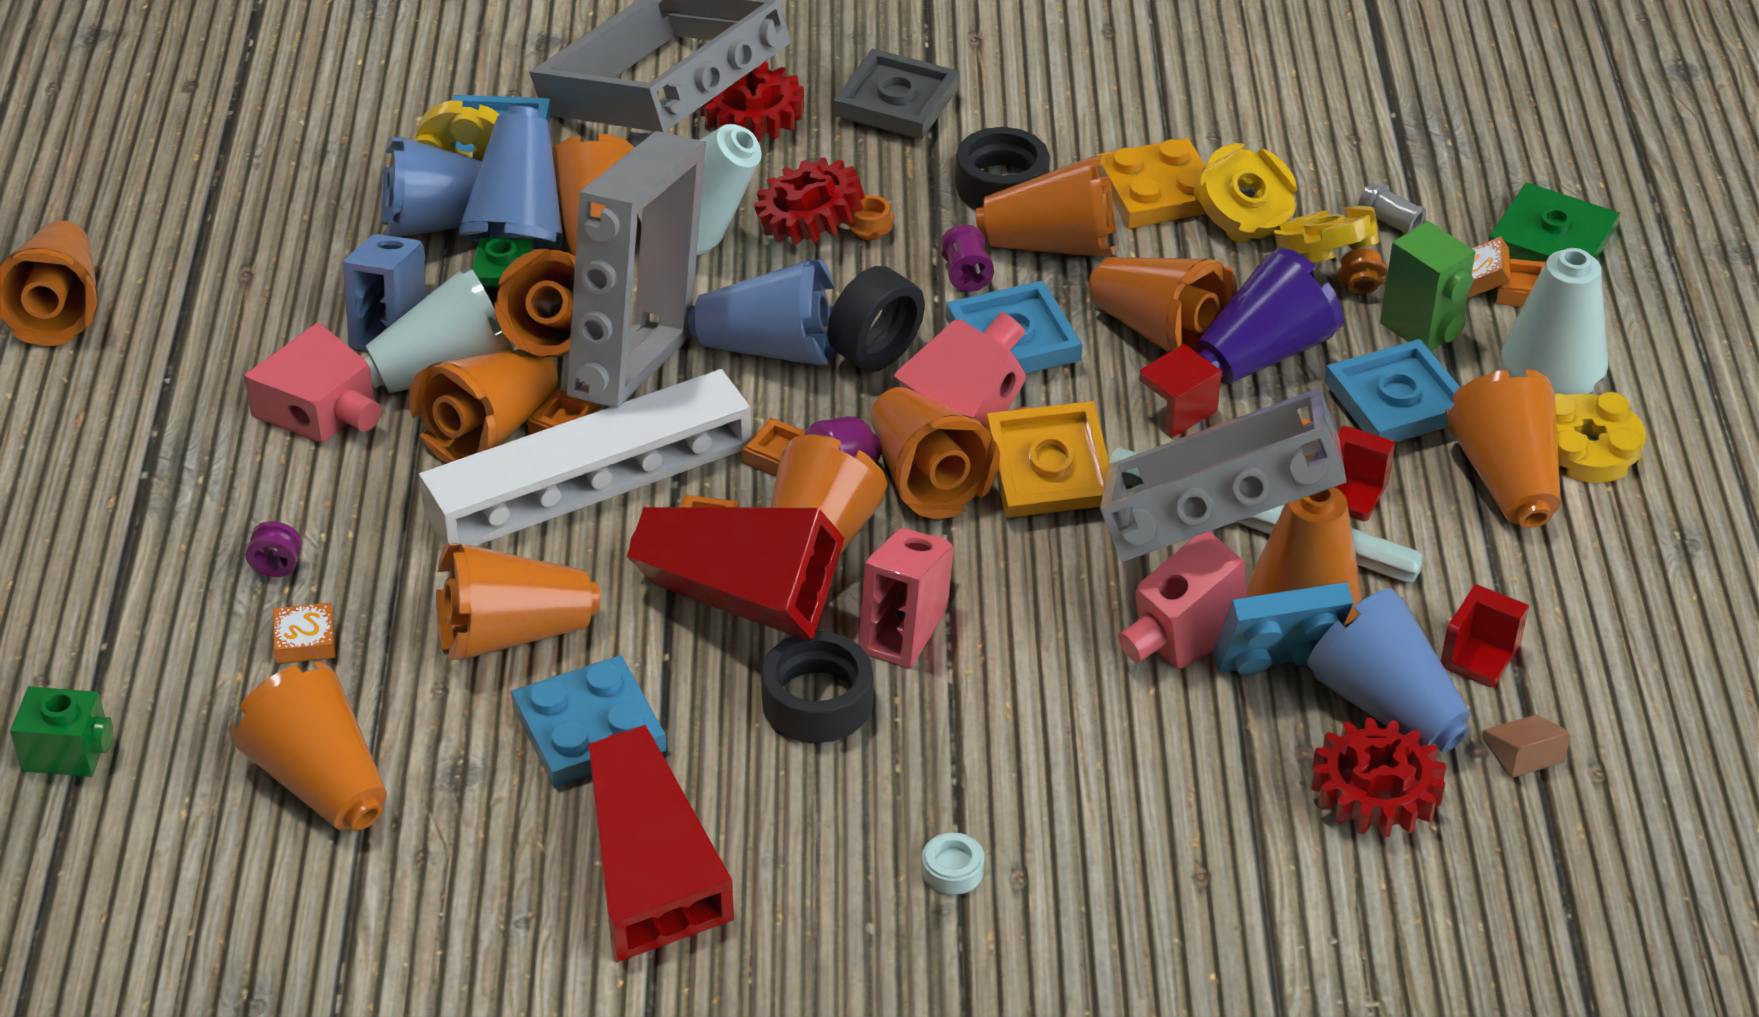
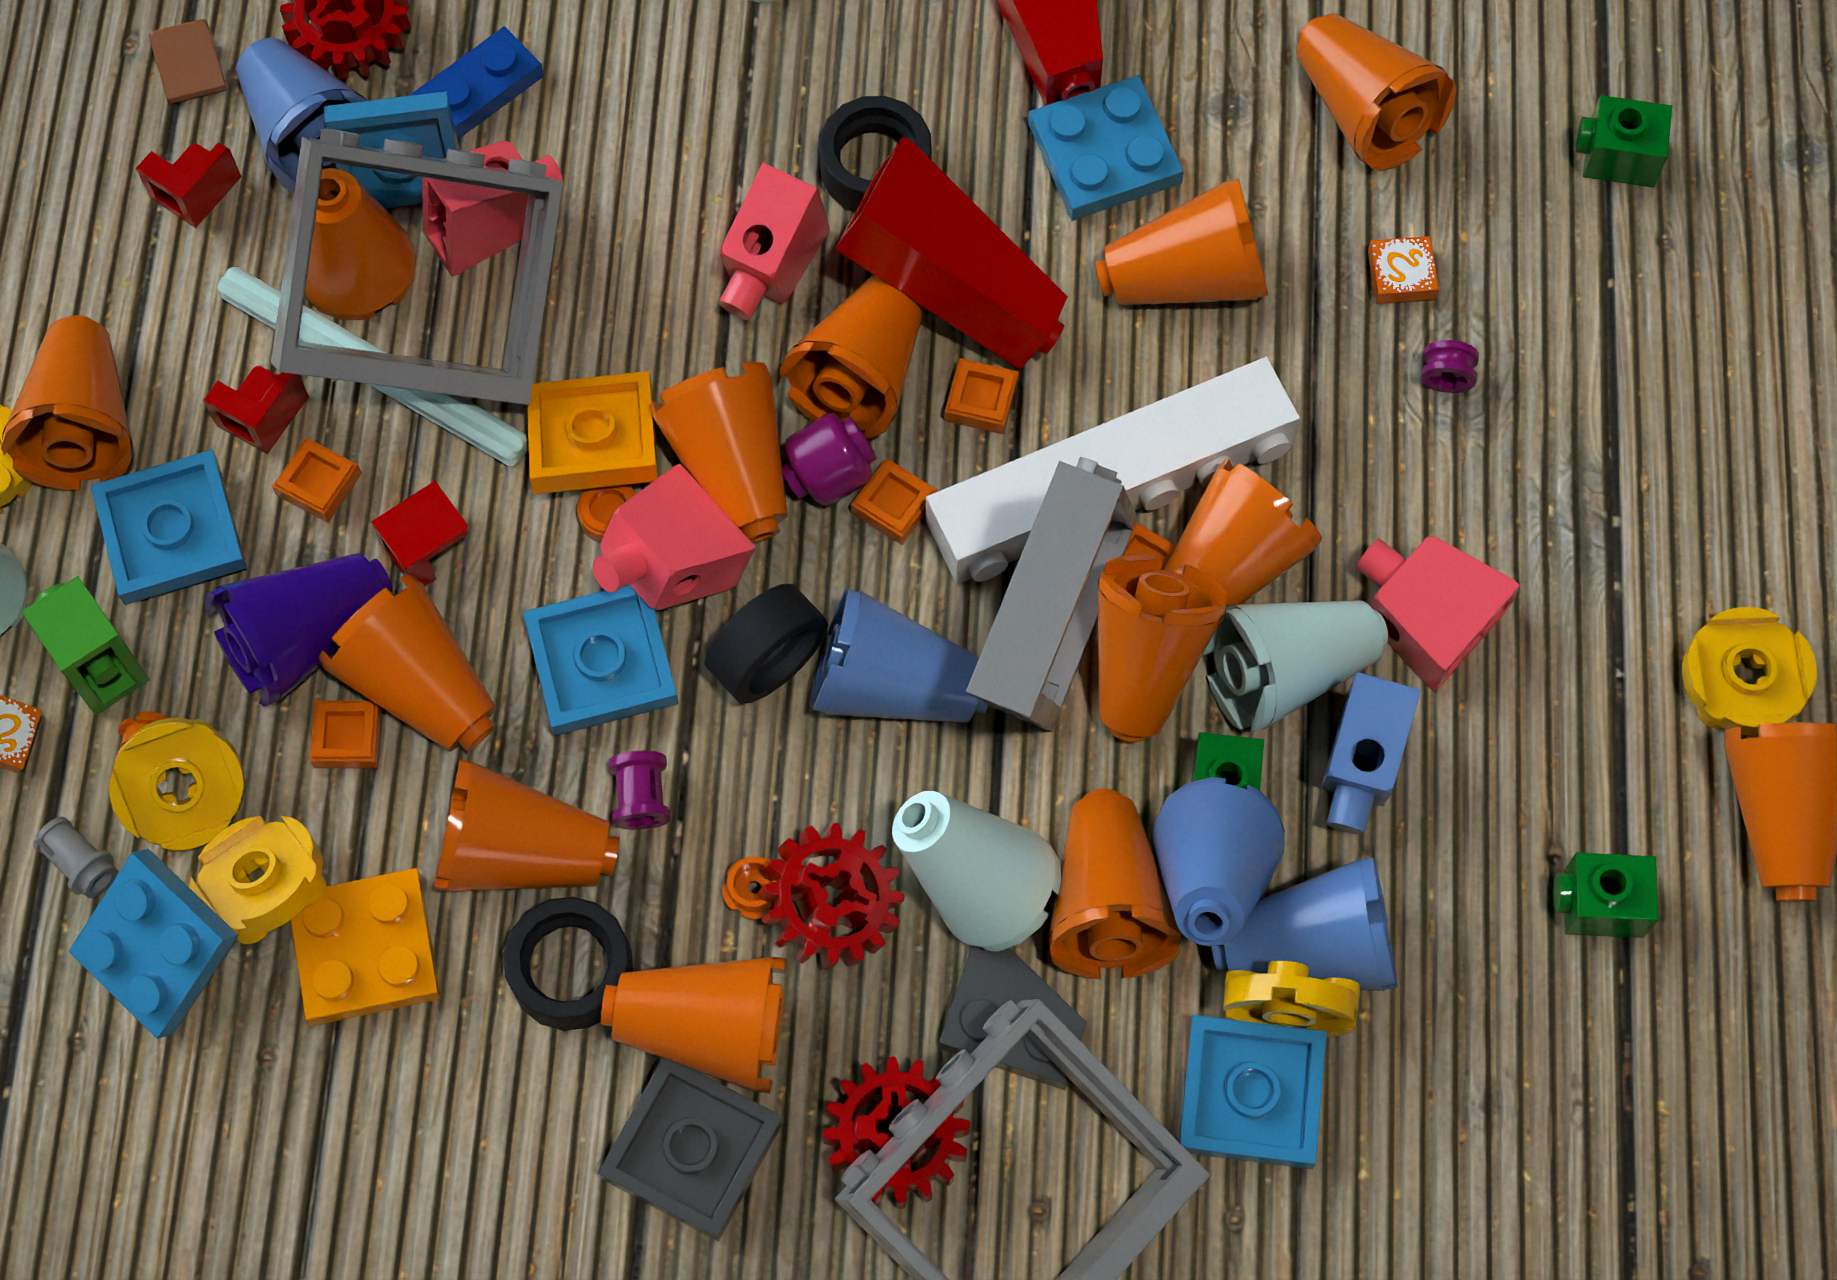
camera: 175 degrees left, 25 degrees up
none -> dark azure plate [68,849,239,1039]
none -> blue plate [409,26,544,140]
none -> orange cone [601,957,787,1094]
none -> green brick [1553,852,1658,938]
none -> yellow plate [1682,607,1817,736]

